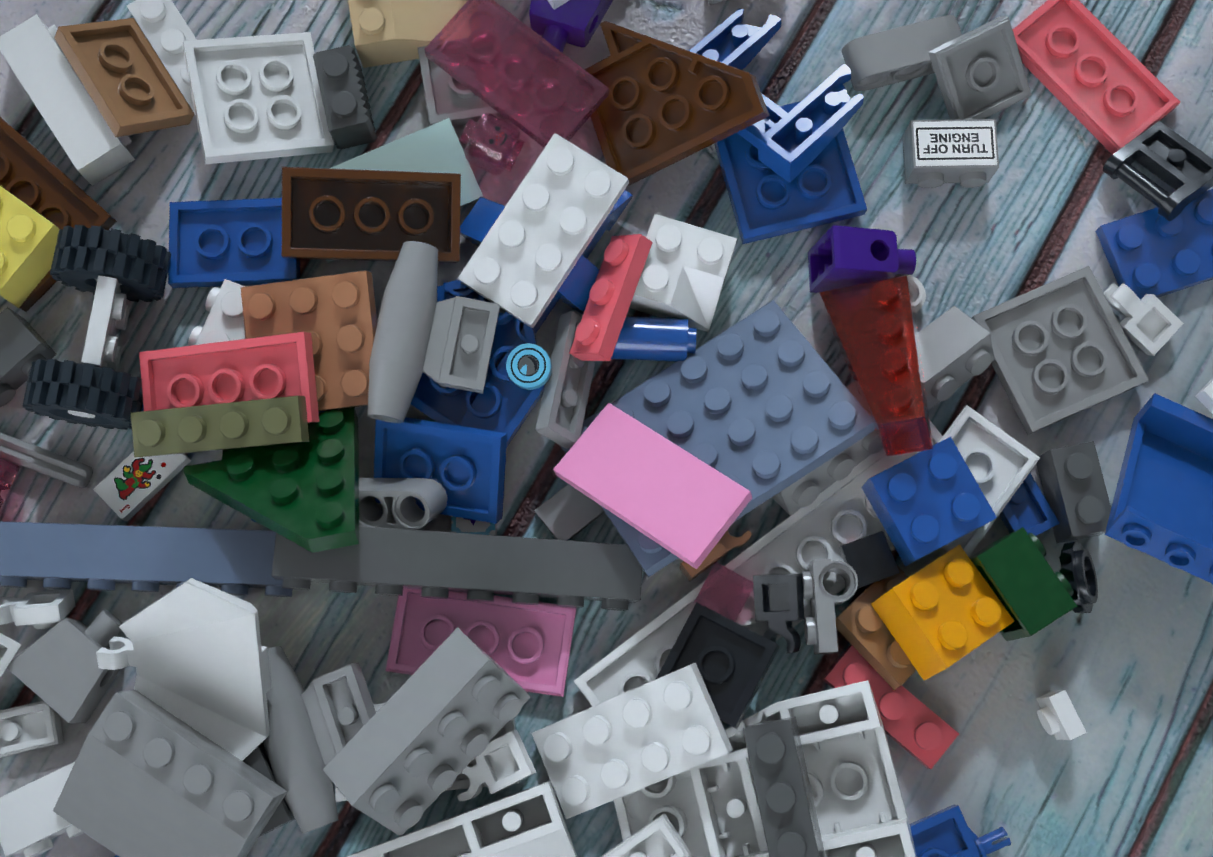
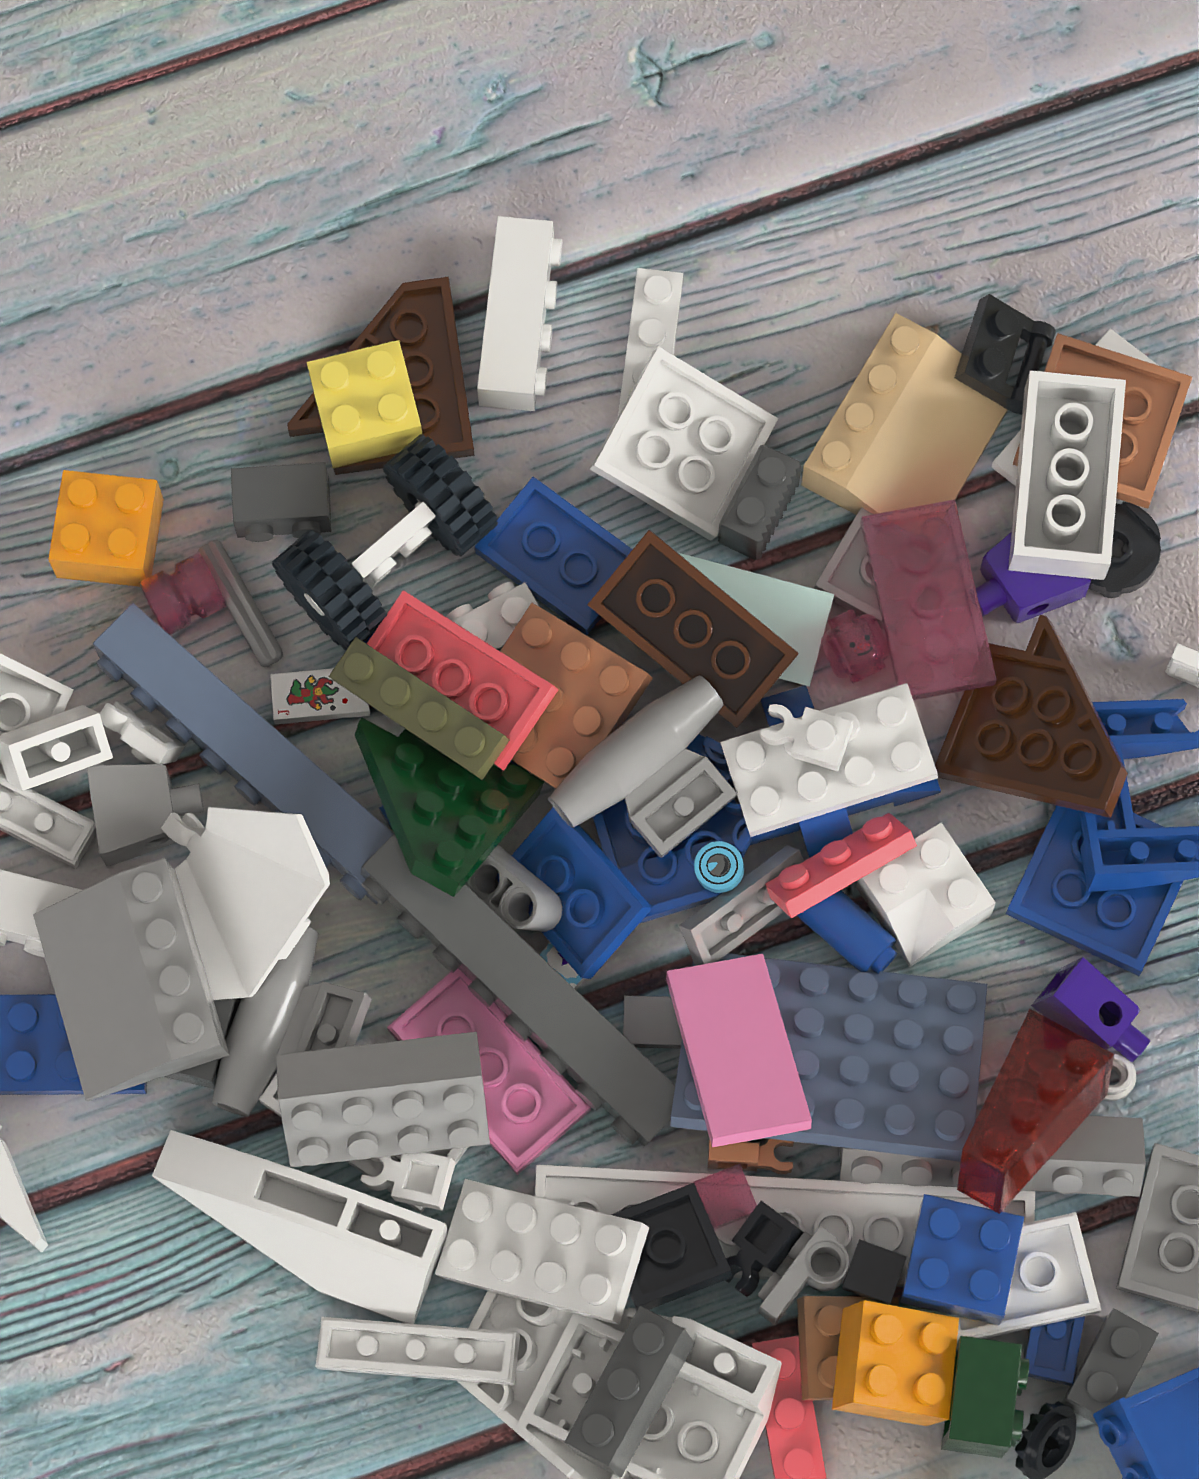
camera: 40 degrees right, 5 degrees down
medium nougat plate [54,18,194,137] -> none
none -> white plate [760,704,853,771]

